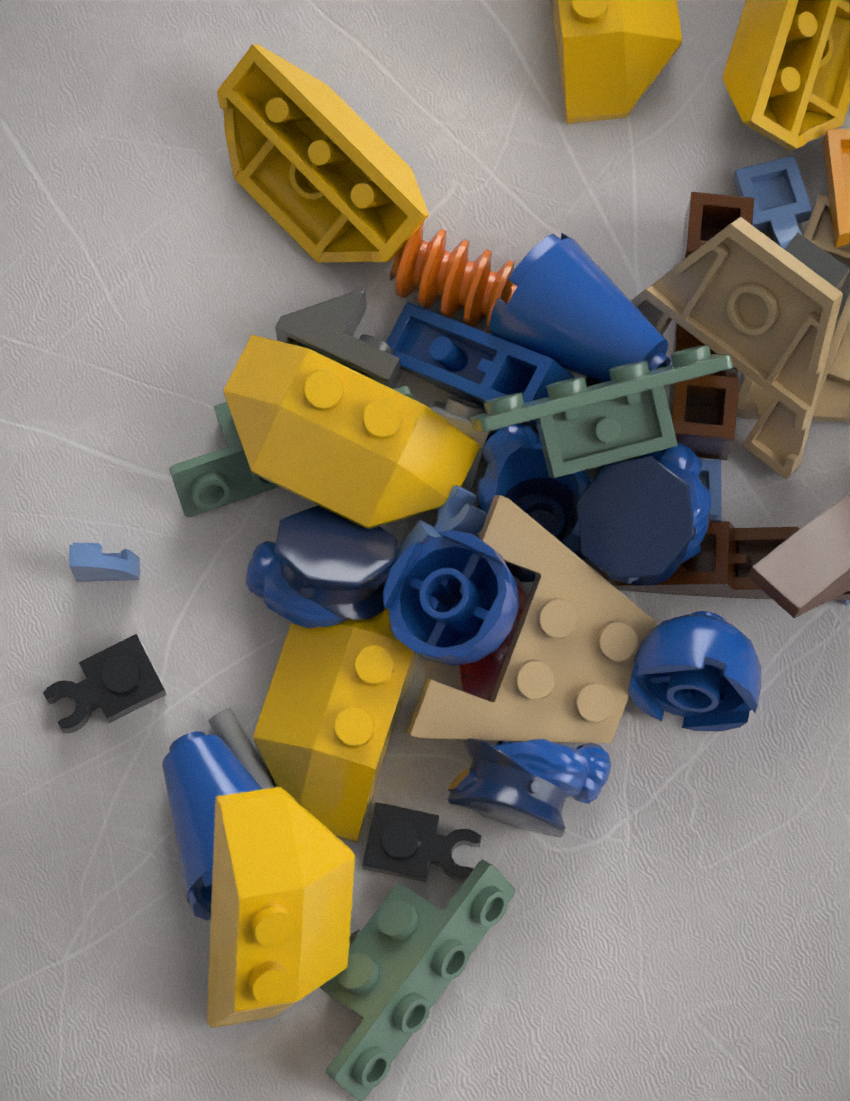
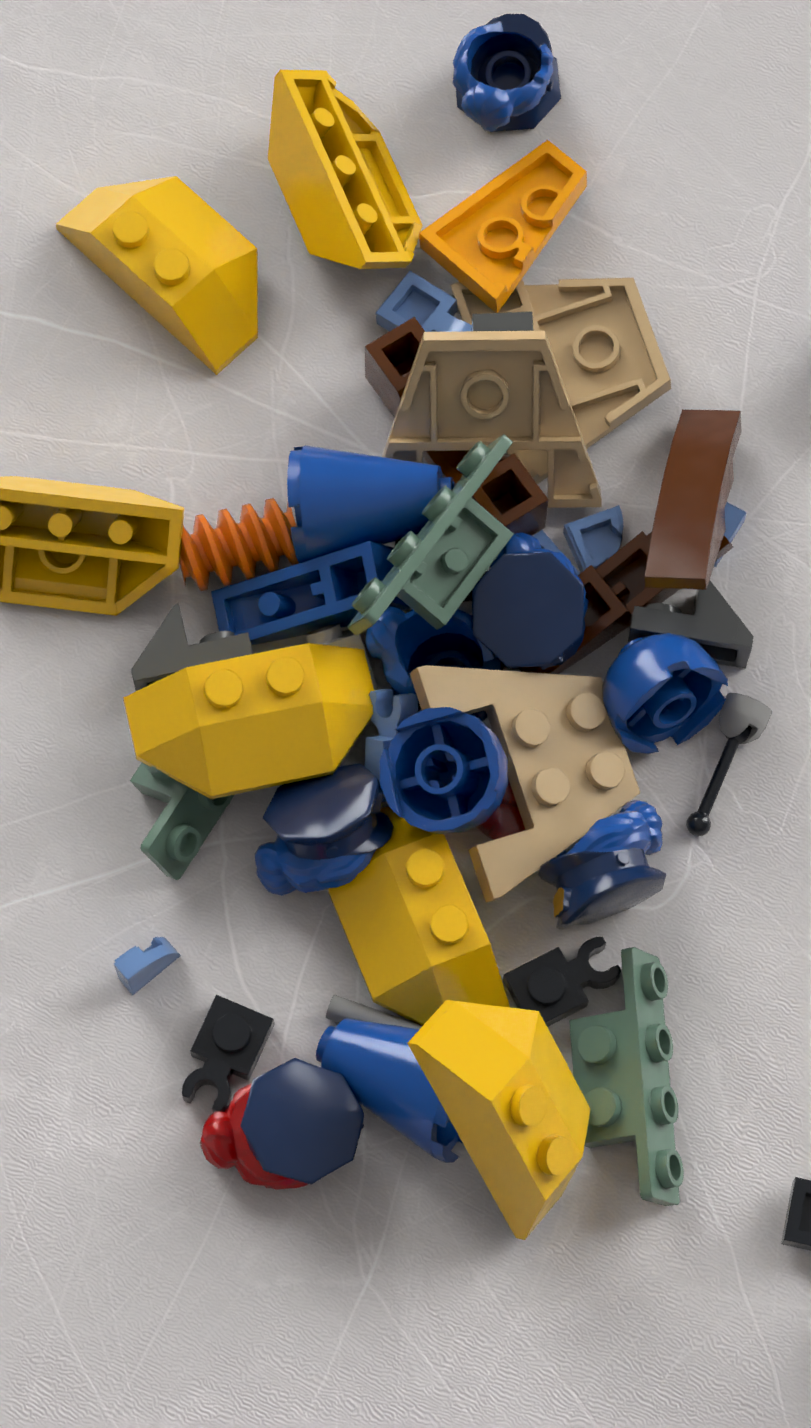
camera: 40 degrees left, 5 degrees down
none -> dark blue piece [200,1058,364,1190]
none -> medium blue tile [563,505,624,573]
none -> dark grey slope [628,580,754,669]
none -> hinge [686,693,772,836]

